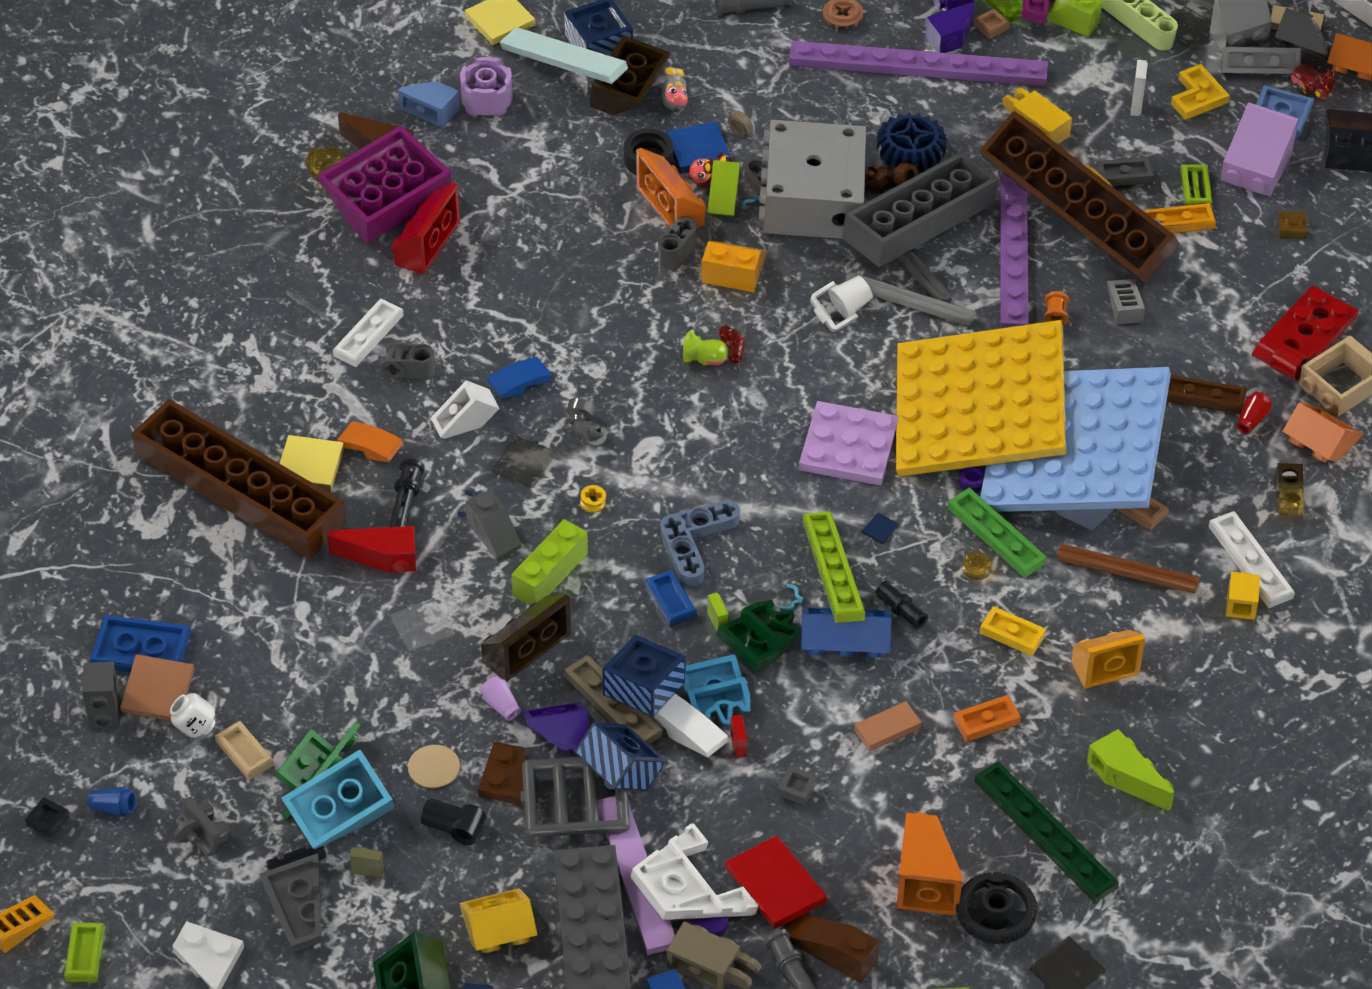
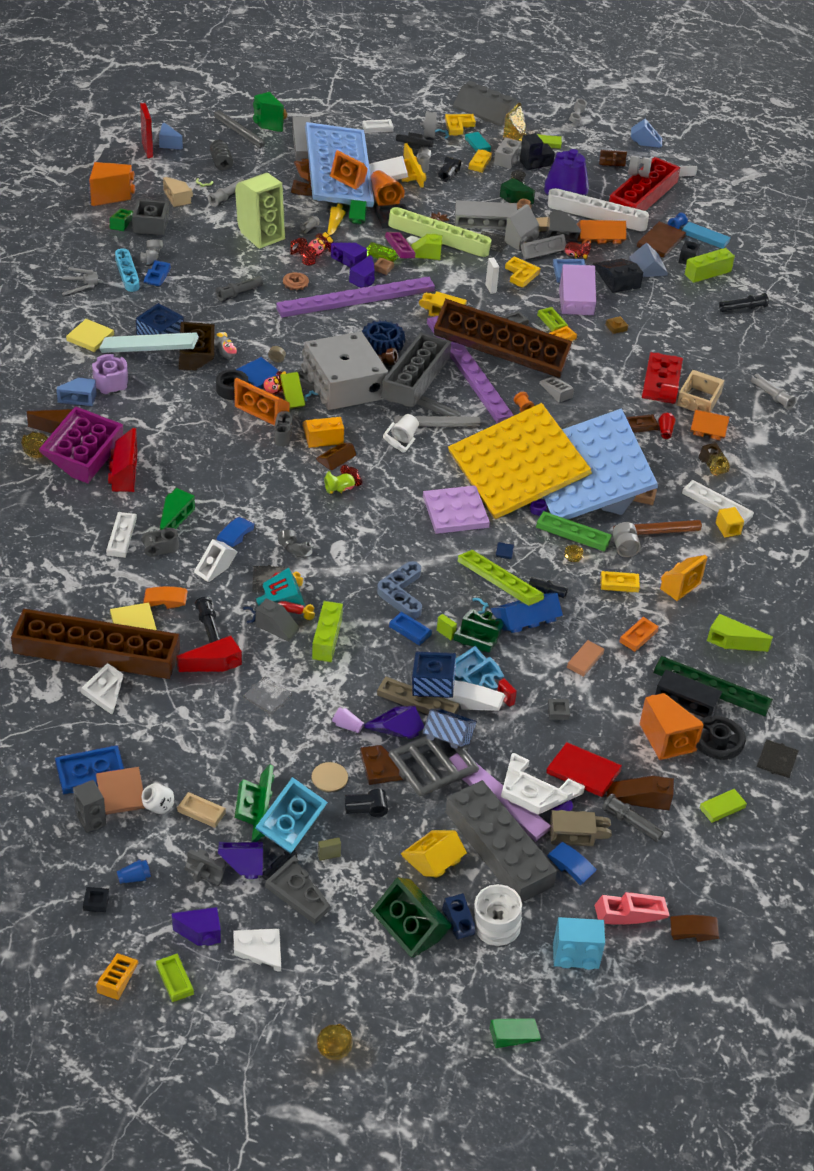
camera: 30 degrees left, 5 degrees down
dark brown slope [481,594,571,682] -> none
yellow bush [580,485,606,513] -> none
none -> white wing [81,663,123,714]
none -> green slope [160,488,195,530]
none -> dark purple slope [172,907,221,946]
none -> dark purple slope [218,842,263,879]
none -> torso [256,568,315,620]
none -> reddish brown slope [316,443,356,470]
none -> light grey wheel [612,522,641,557]
none -> black brick [655,669,722,718]

